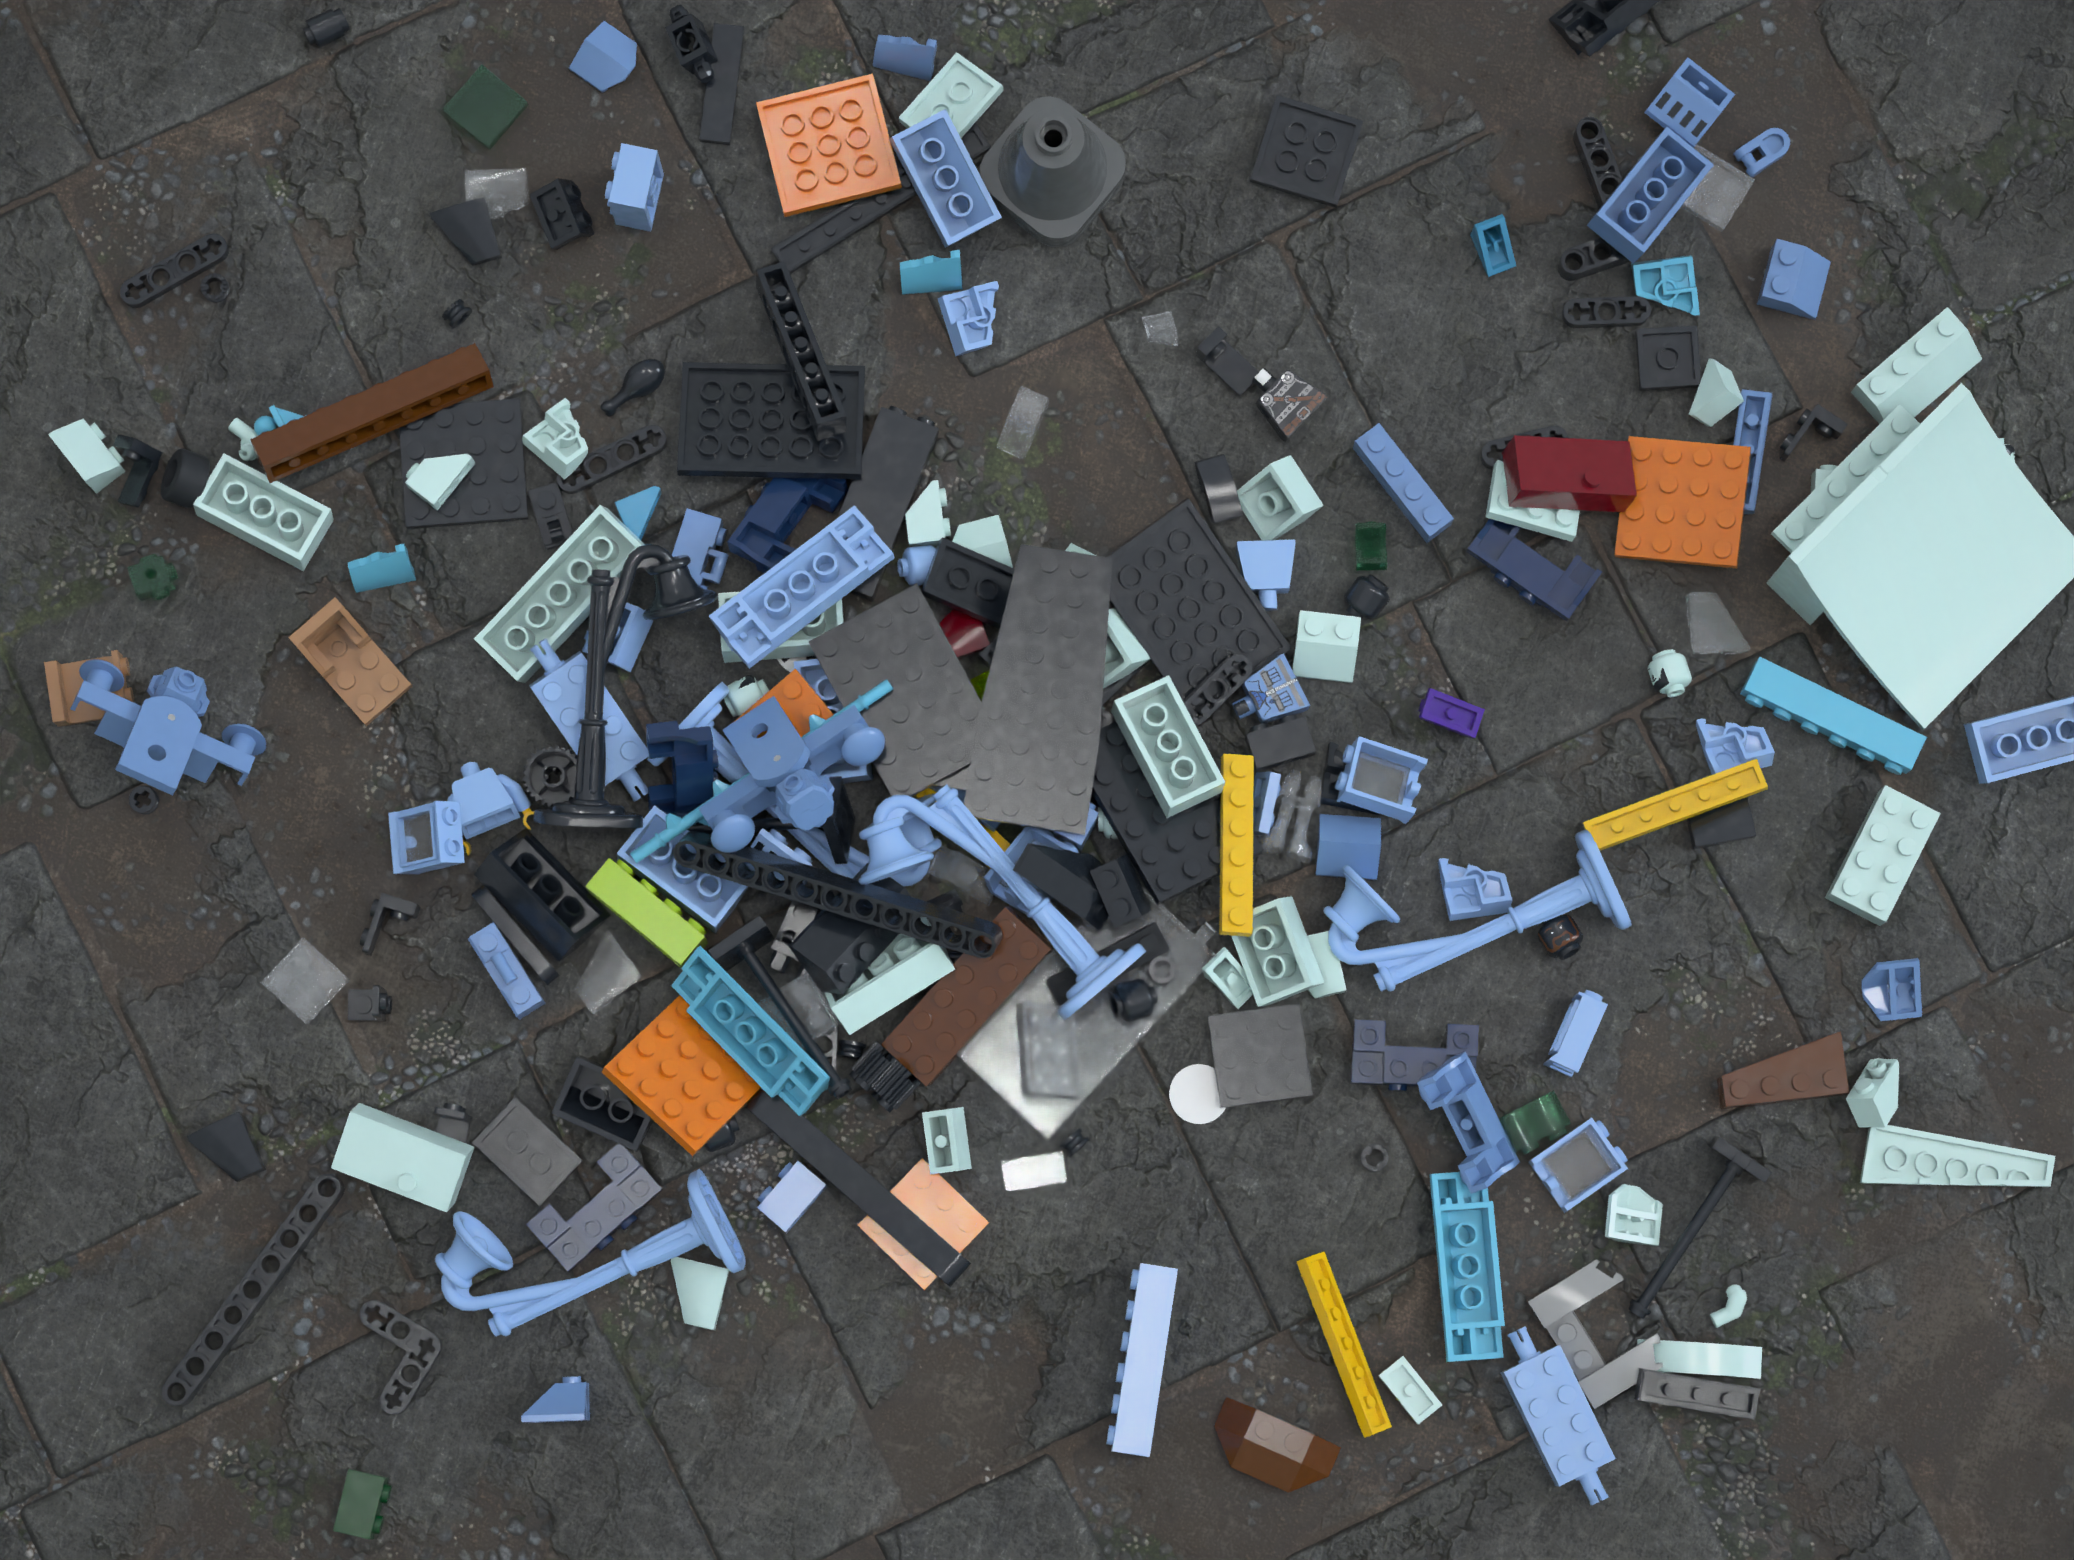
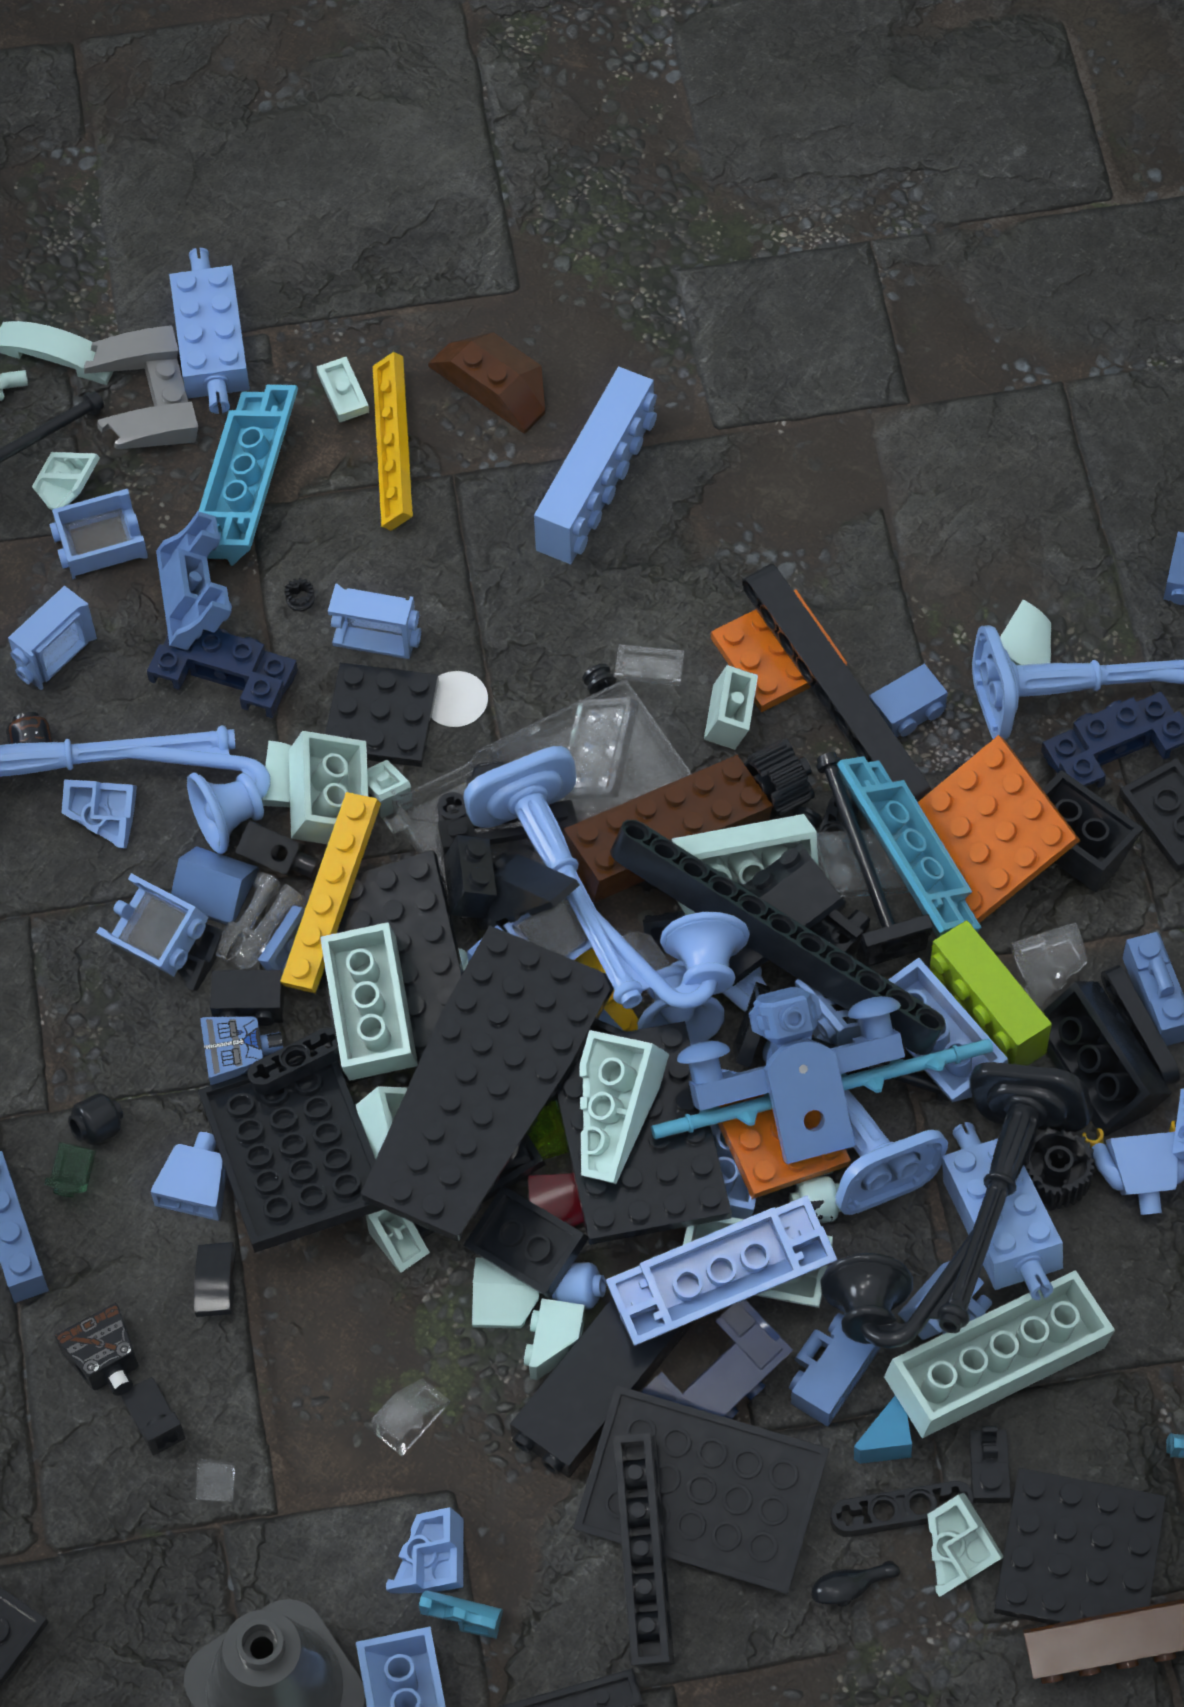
camera: 160 degrees left, 20 degrees down
light aqua slope [405,454,475,510] -> none
dark blue bracket [646,721,718,823] -> none
light aqua slope [1237,455,1324,541] -> none
light aqua slope [1292,610,1361,683] -> none
dark purple plate [1418,688,1485,739] -> none
clear green brick [1499,1090,1571,1155] -> none
tile [1634,1368,1760,1420] -> none
none -> black torso [235,821,319,878]
none -> light blue window [328,584,421,659]
none -> light aqua wedge [580,1030,669,1184]

